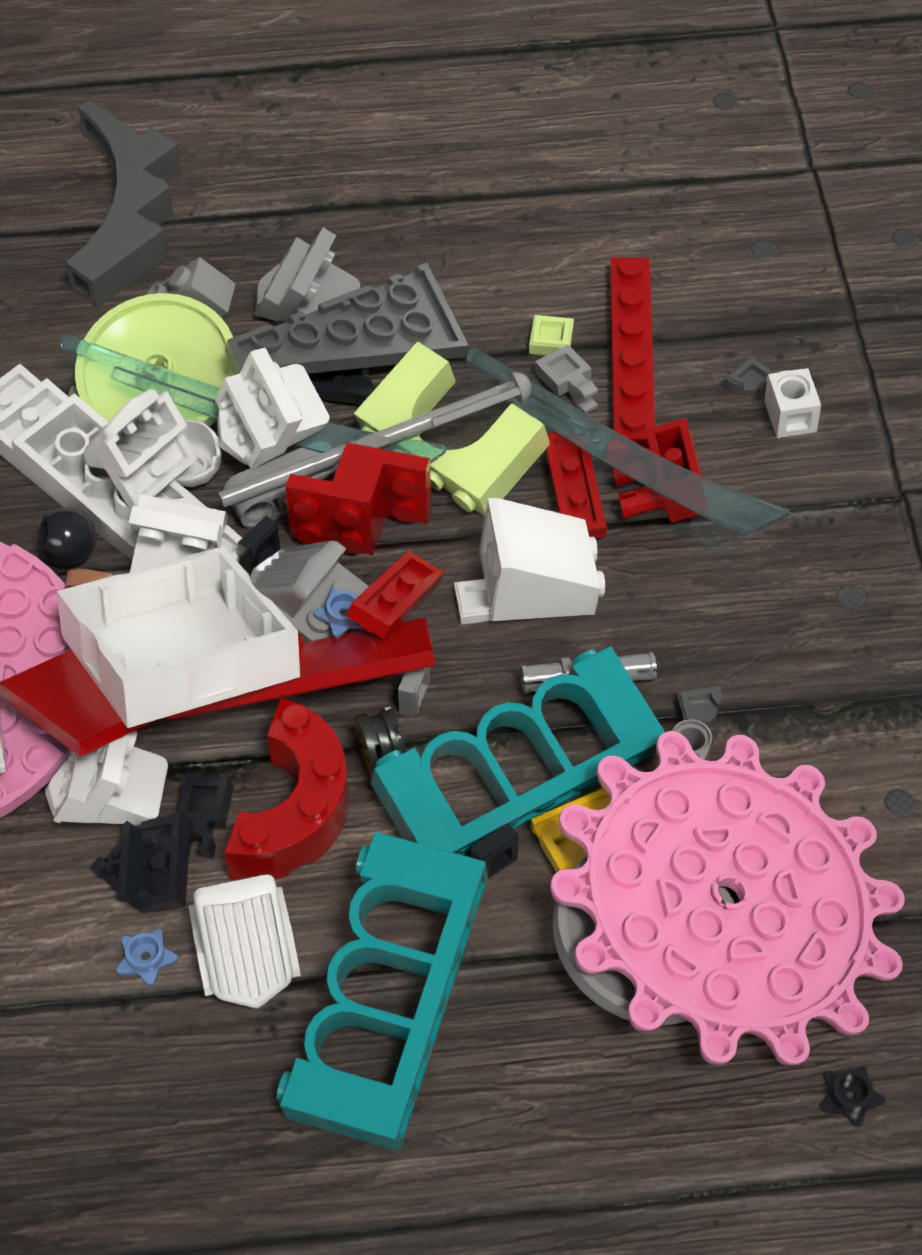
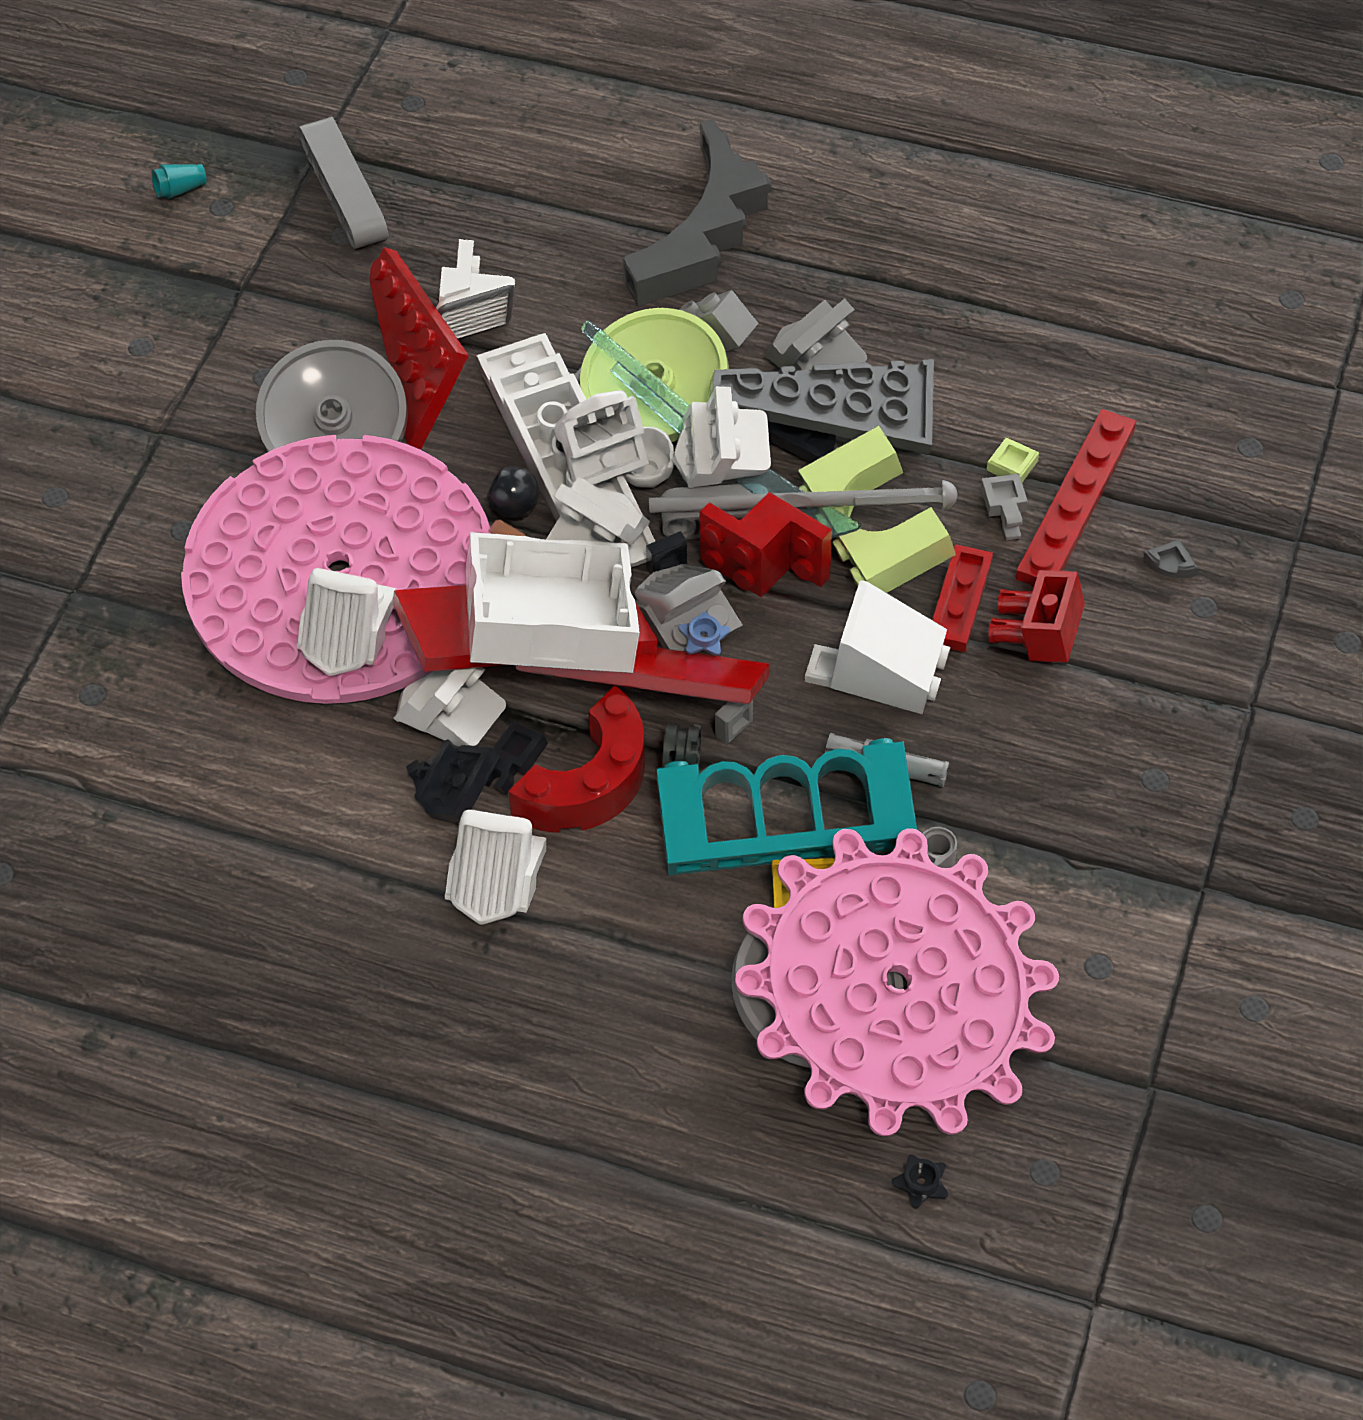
camera: 25 degrees right, 0 degrees up
medium blue plate [116,929,178,986] -> none
teal fence [277,832,488,1152] -> none
red plate [346,550,444,639] -> none
clear light blue piece [467,348,791,536] -> none
black tile [471,823,518,879] -> none
dark grey tile [676,685,722,728] -> none
white brick [764,368,821,438] -> none

